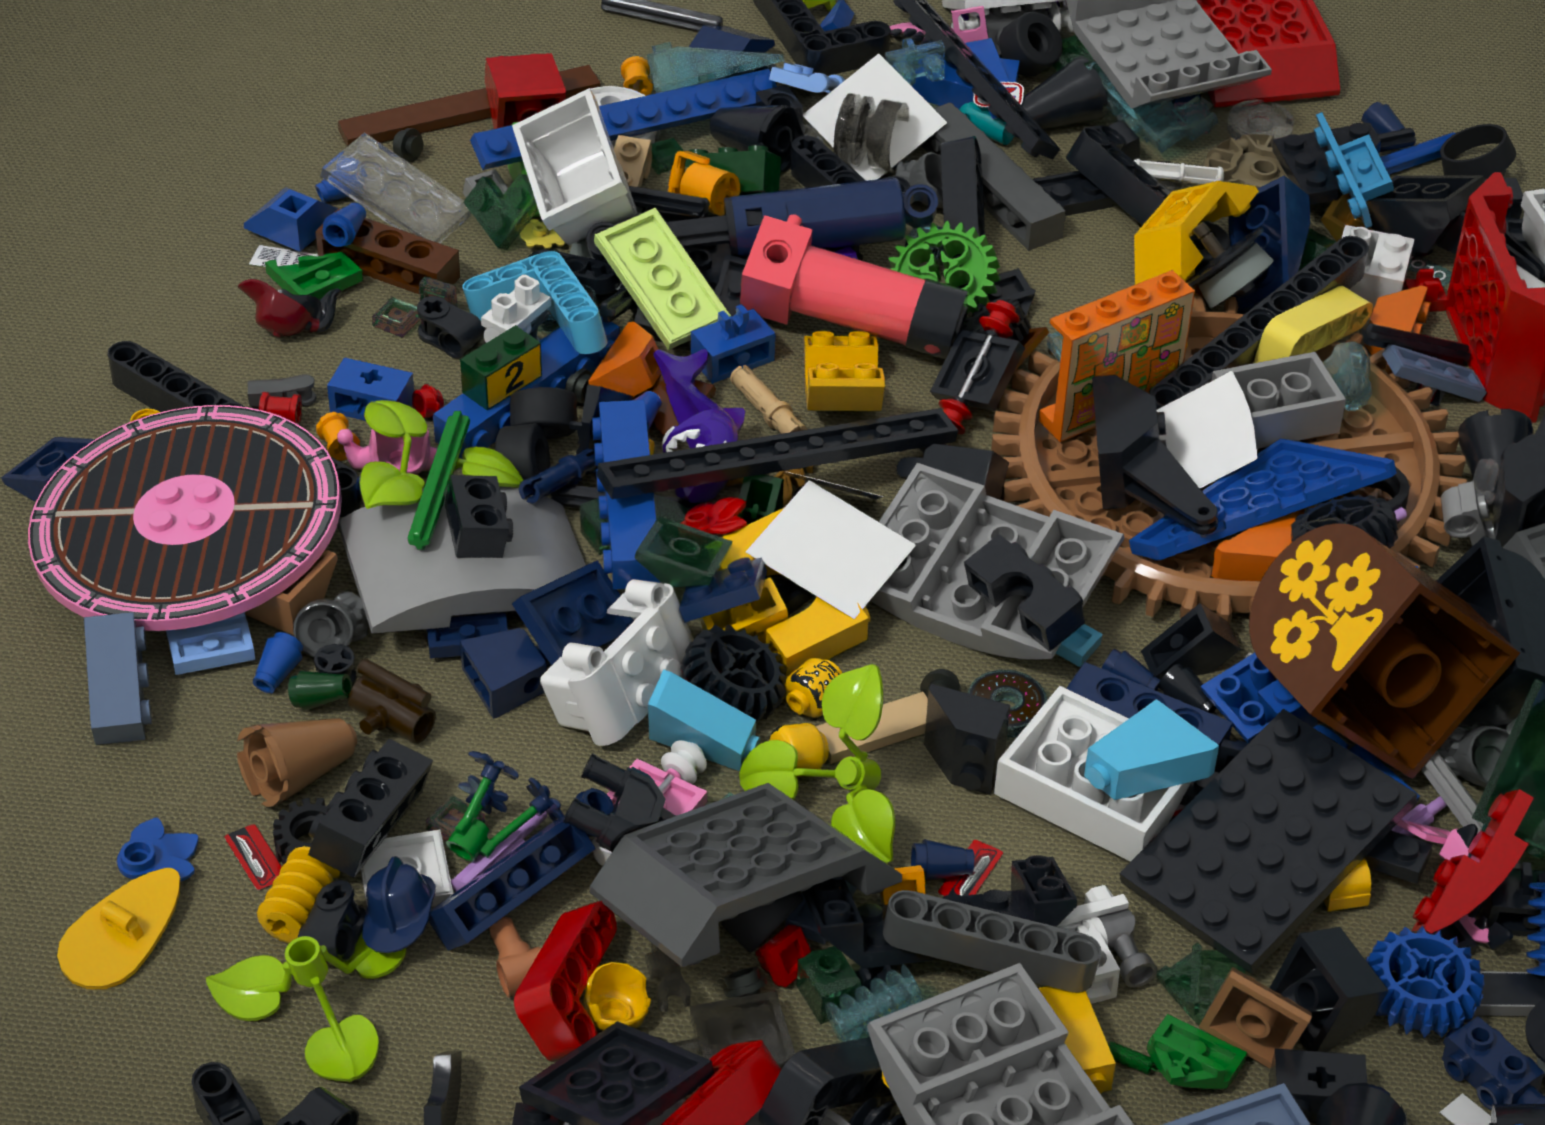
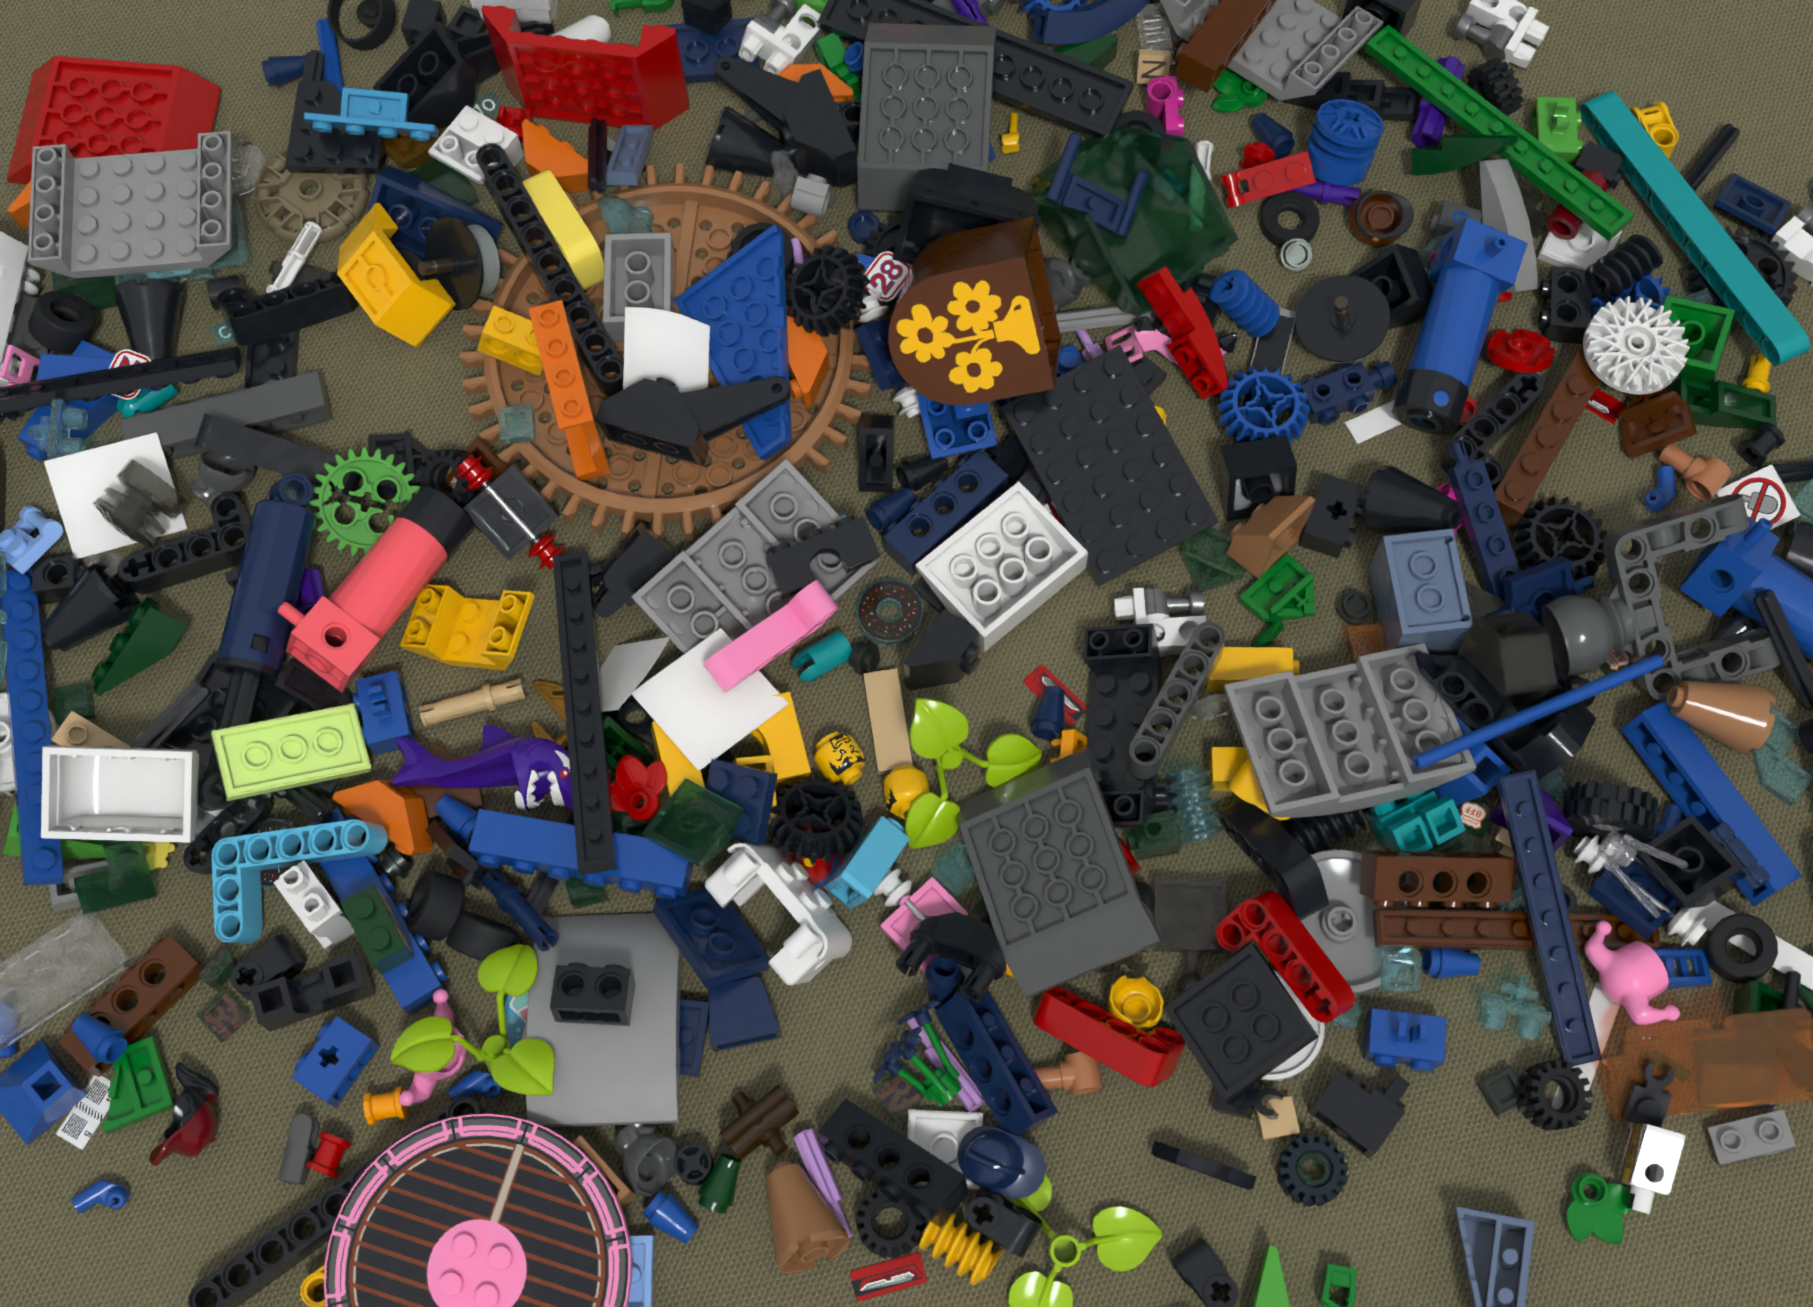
camera: 70 degrees left, 25 degrees up
green axle [407,411,470,550] -> none
red plate [412,384,444,420] -> none
light orange piece [668,151,740,216] -> none
medium azure slope [1084,699,1219,800] -> none
none -> blue arm [71,1179,129,1213]
none -> black arch [249,951,375,1032]
none -> bright pink beam [703,580,839,693]
none -> teal piece [791,630,852,682]
none -> lavender axle [793,1128,852,1239]

